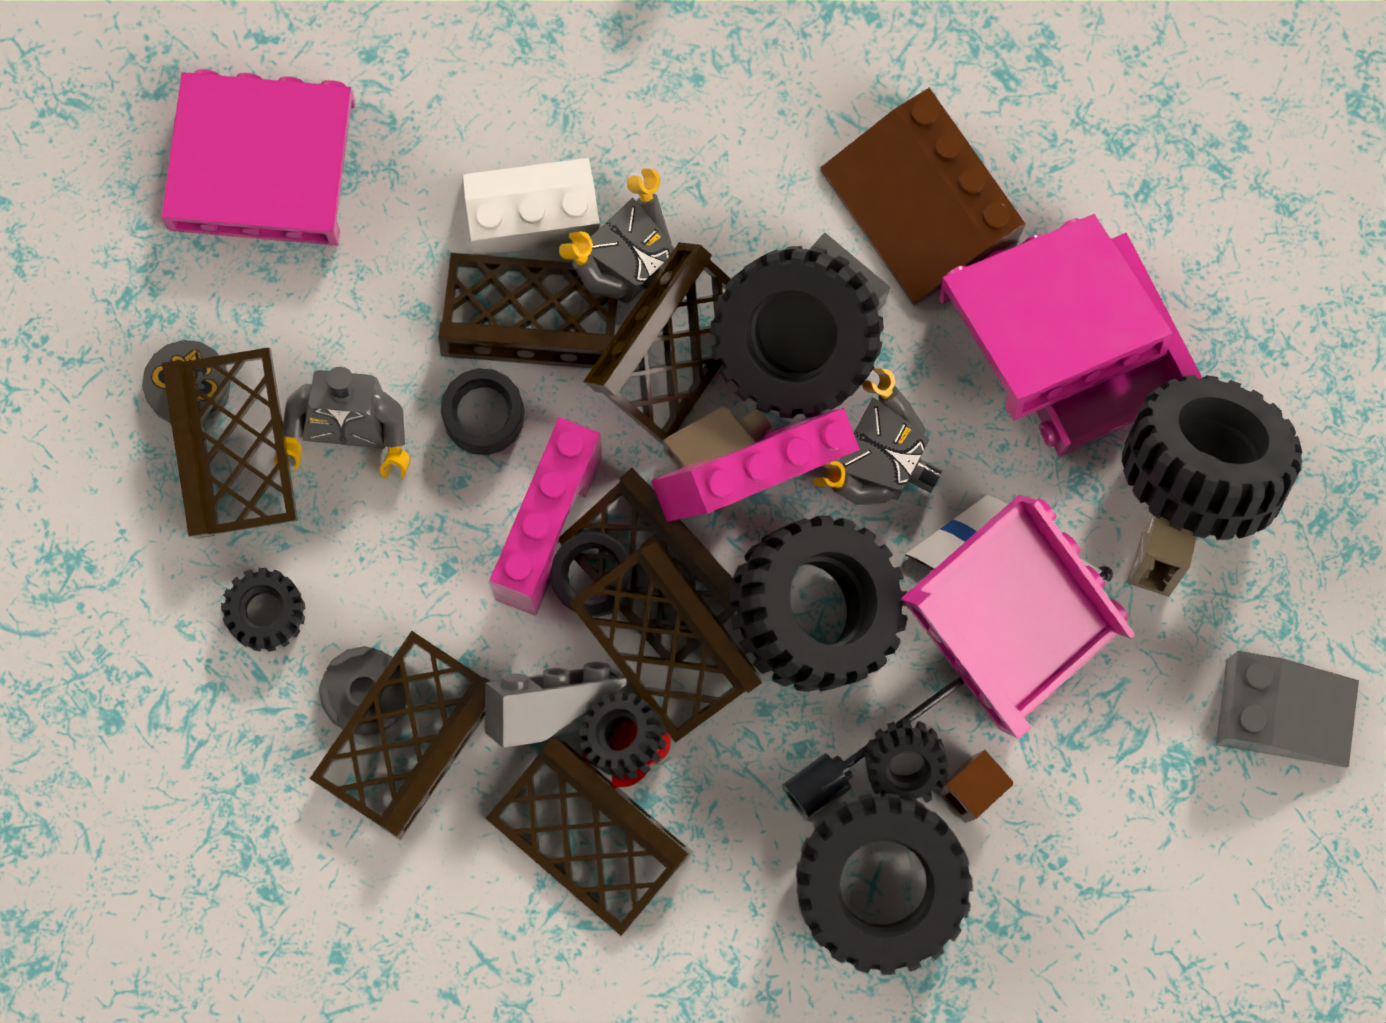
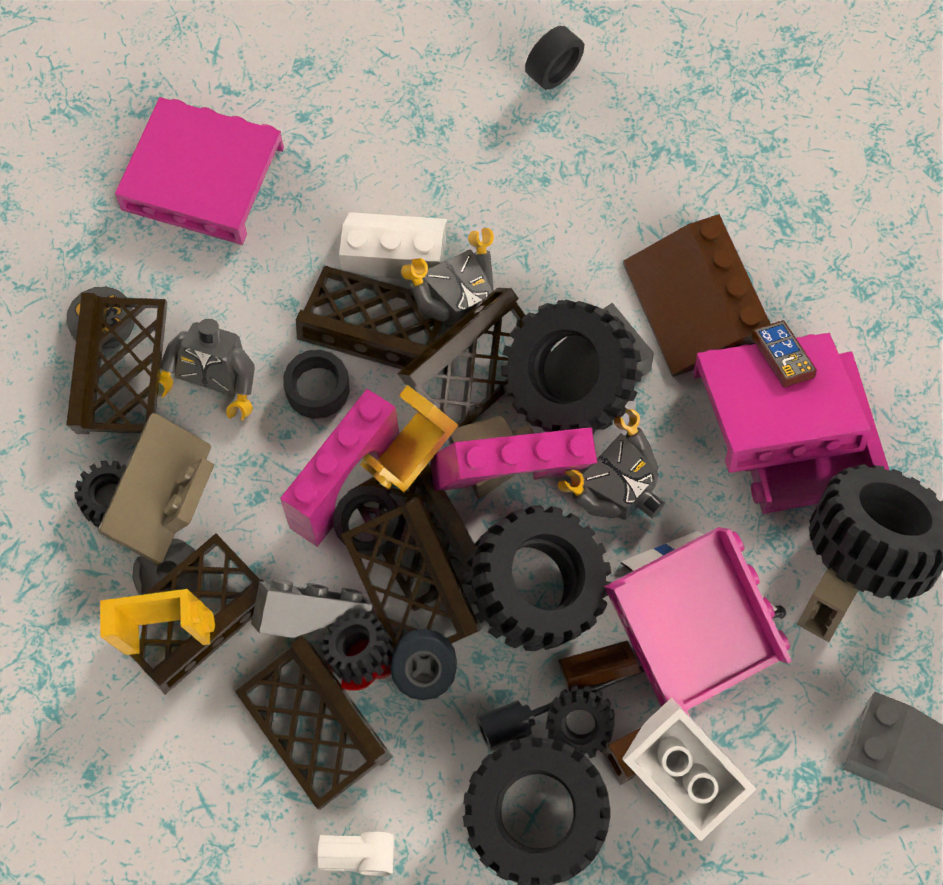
camera: 20 degrees right, 10 degrees down
none -> dark tan bracket [98,413,215,564]
none -> yellow panel [100,589,215,655]
none -> white piece [318,832,394,876]
none -> yellow panel [360,385,459,492]
none -> black wheel [390,629,457,701]
none -> reddish brown tile [558,640,640,692]
none -> white slope [622,698,756,842]
none -> tile [752,320,817,387]

